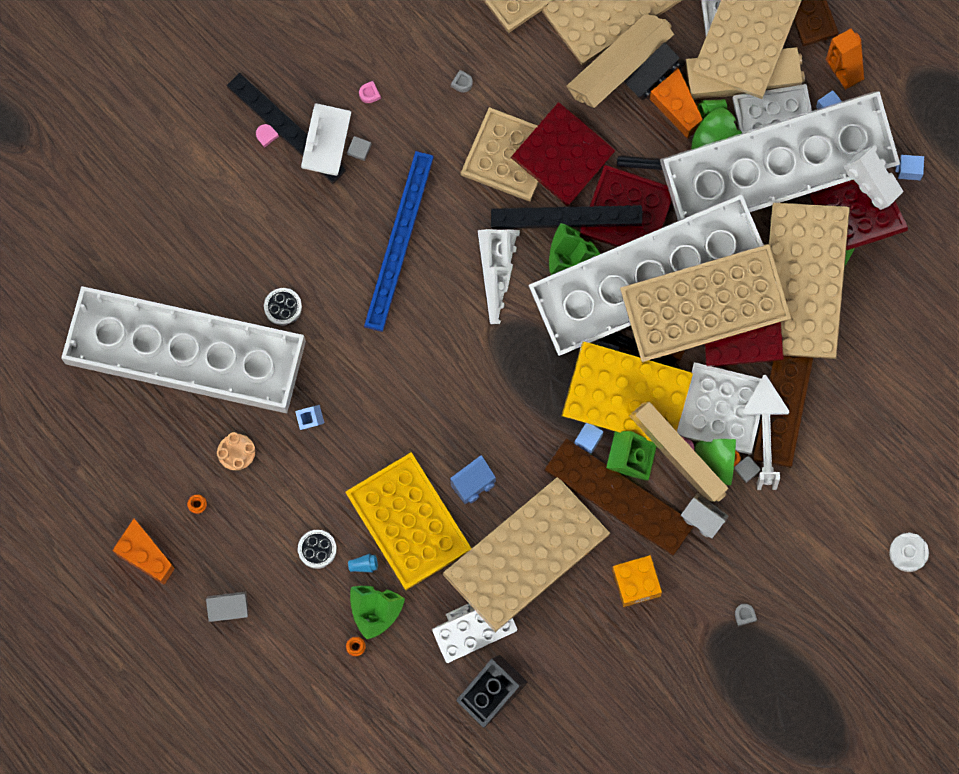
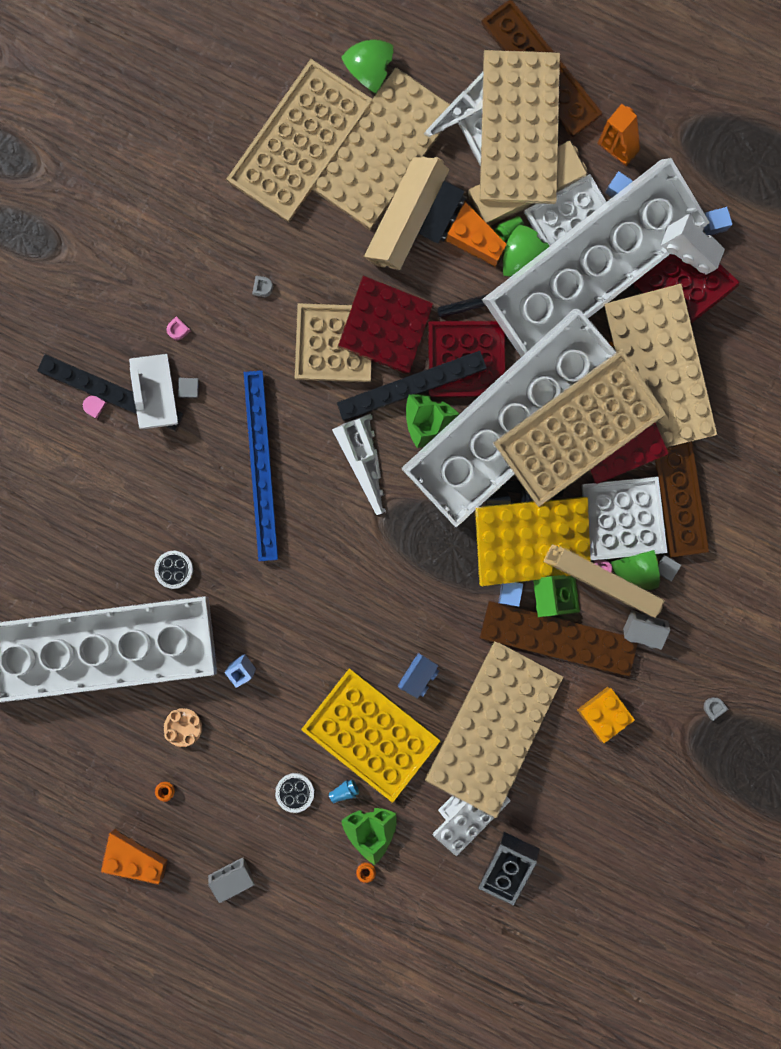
camera: 25 degrees left, 10 degrees up
white piece [743,375,789,490] -> none

